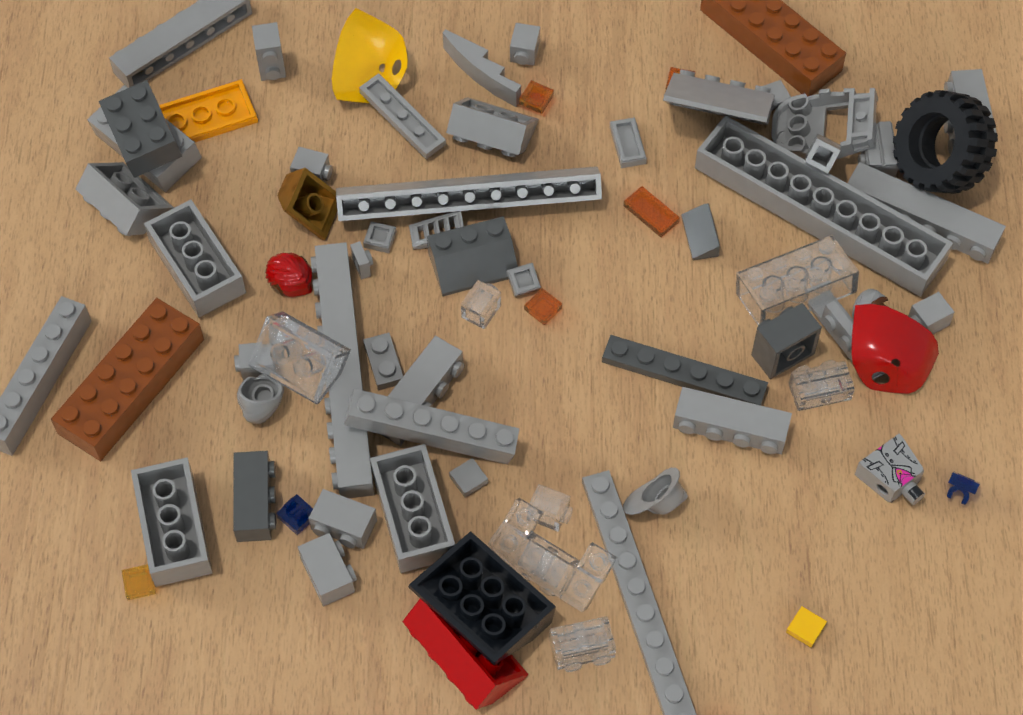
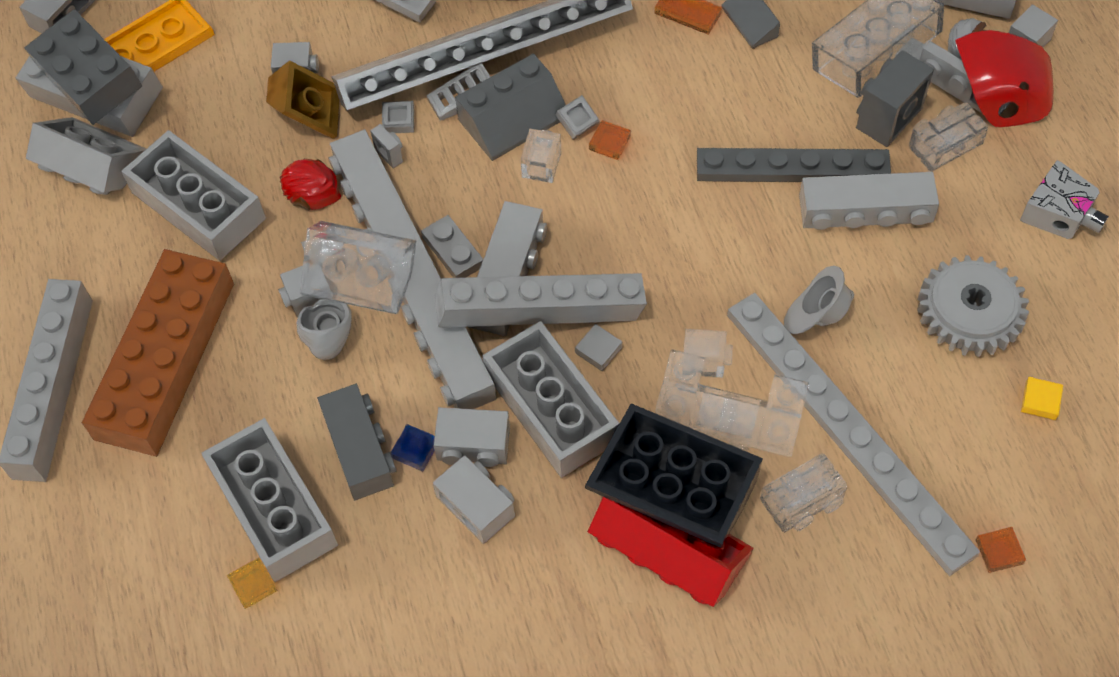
camera: 15 degrees left, 0 degrees up
none -> light grey gear [917,255,1029,357]

